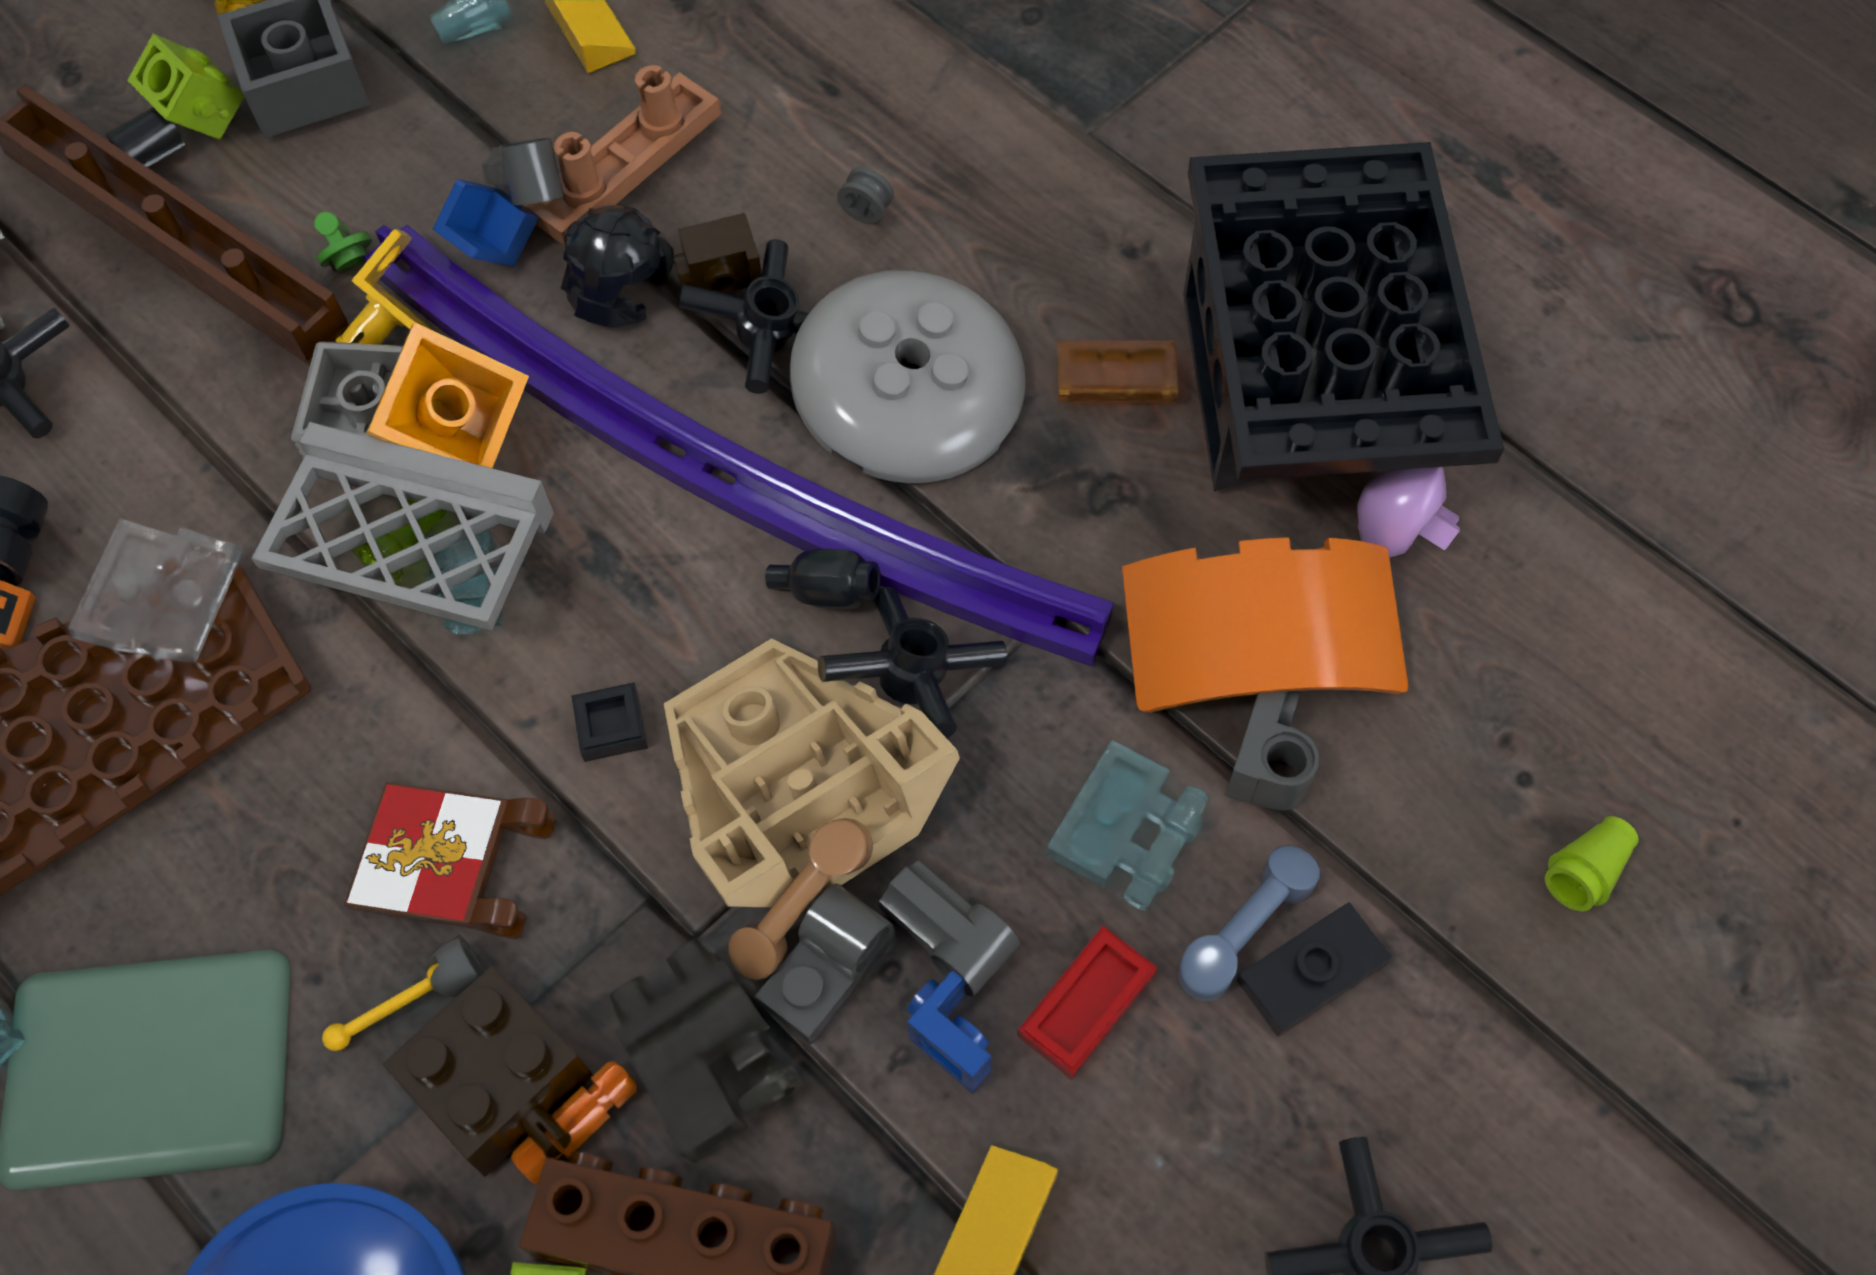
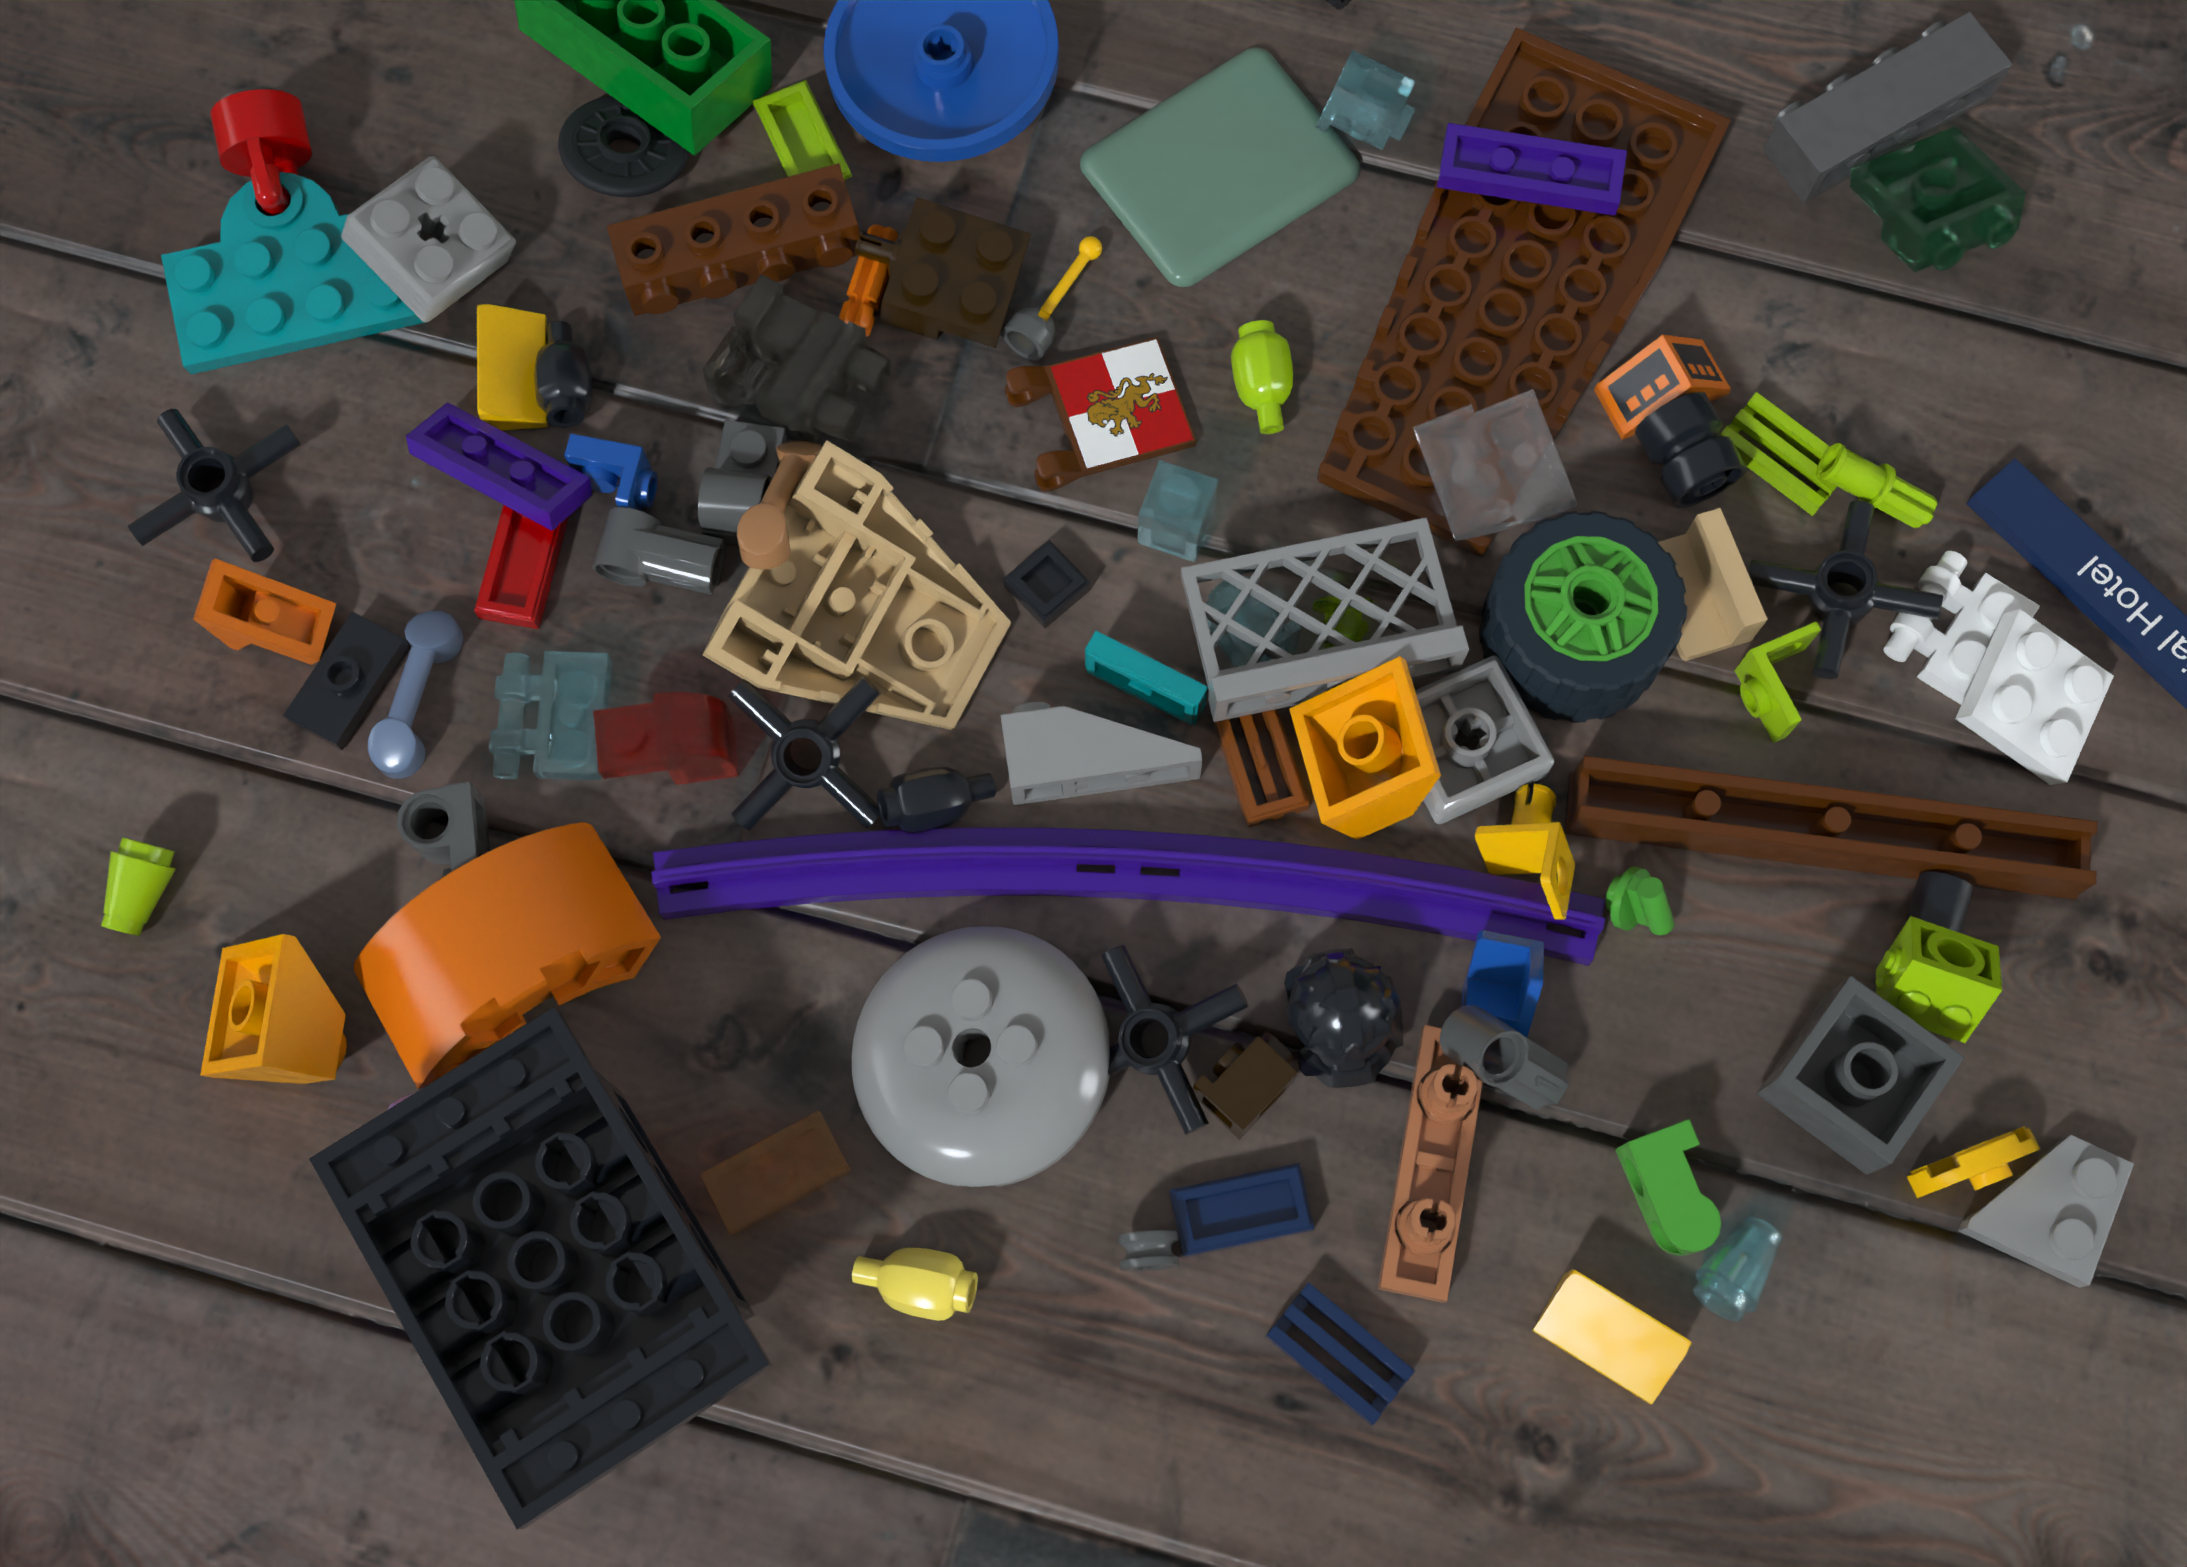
camera: 150 degrees right, 10 degrees up
none -> orange slope [193,558,337,665]
none -> light orange slope [200,934,347,1084]
none -> dark purple plate [406,402,592,531]
none -> black plant [534,321,593,428]
none -> clear red brick [593,692,739,785]
none -> light yellow plant [852,1248,978,1321]
none -> light grey slope [1000,702,1203,806]
none -> teal tile [1085,630,1208,725]
none -> clear light blue brick [1137,460,1218,562]
none -> dark blue tile [1169,1163,1315,1258]
none -> dark orange tile [1210,709,1309,828]
none -> lime plant [1231,320,1293,434]
none -> dark blue tile [1265,1282,1415,1426]
none -> wheel [1479,510,1687,723]
none -> bright green leg [1615,1119,1721,1256]
none -> tan panel [1658,508,1768,661]
none -> lime bracket [1734,622,1821,743]

